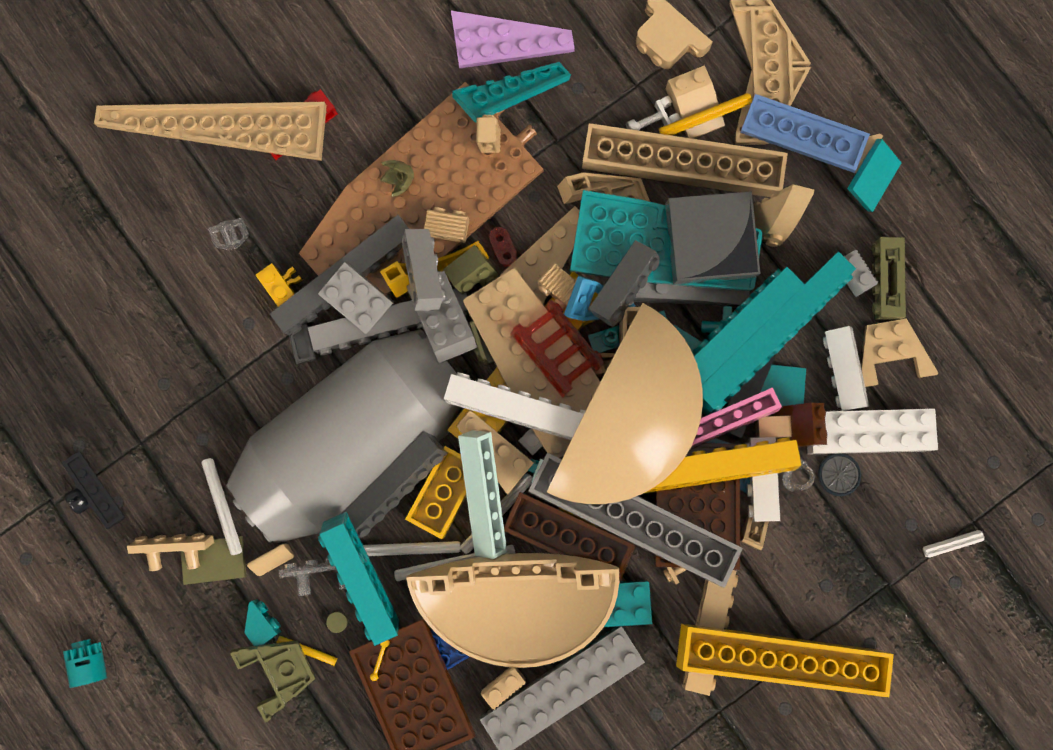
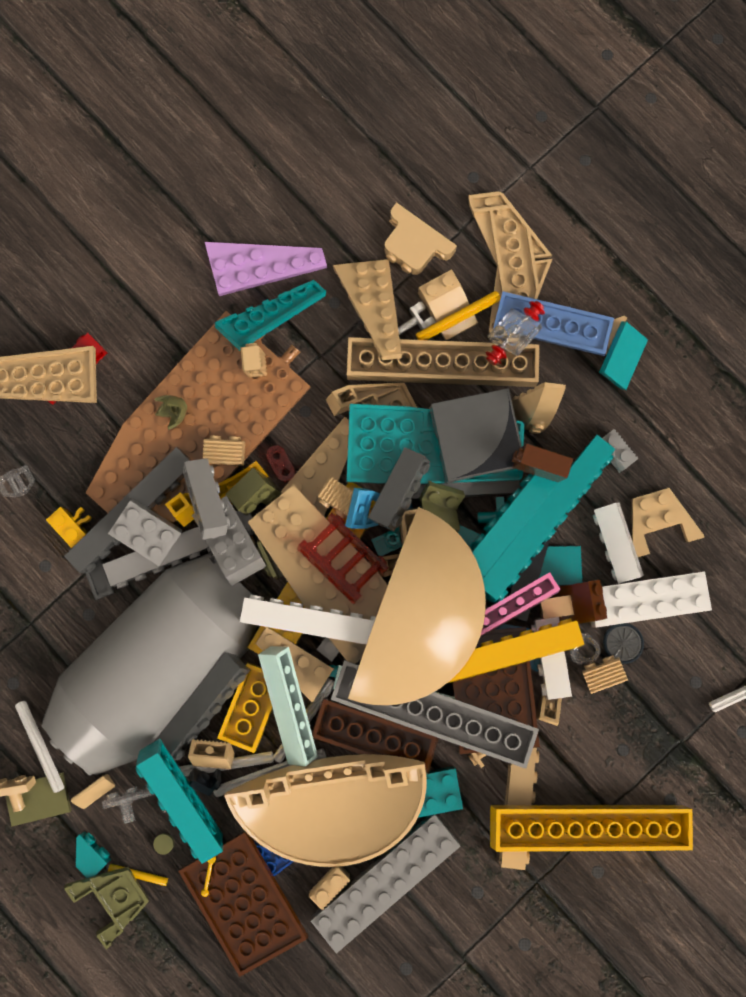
camera: 15 degrees left, 0 degrees up
olive brick [872,237,906,320] -> none
none -> tan brick [188,739,235,769]
none -> black bracket [189,768,222,796]
none -> tan wing [333,259,402,360]
none -> olive bracket [419,481,465,533]
none -> clear plate [486,301,545,366]
none -> reddish brown brick [512,444,573,482]
none -> tan brick [581,655,628,694]

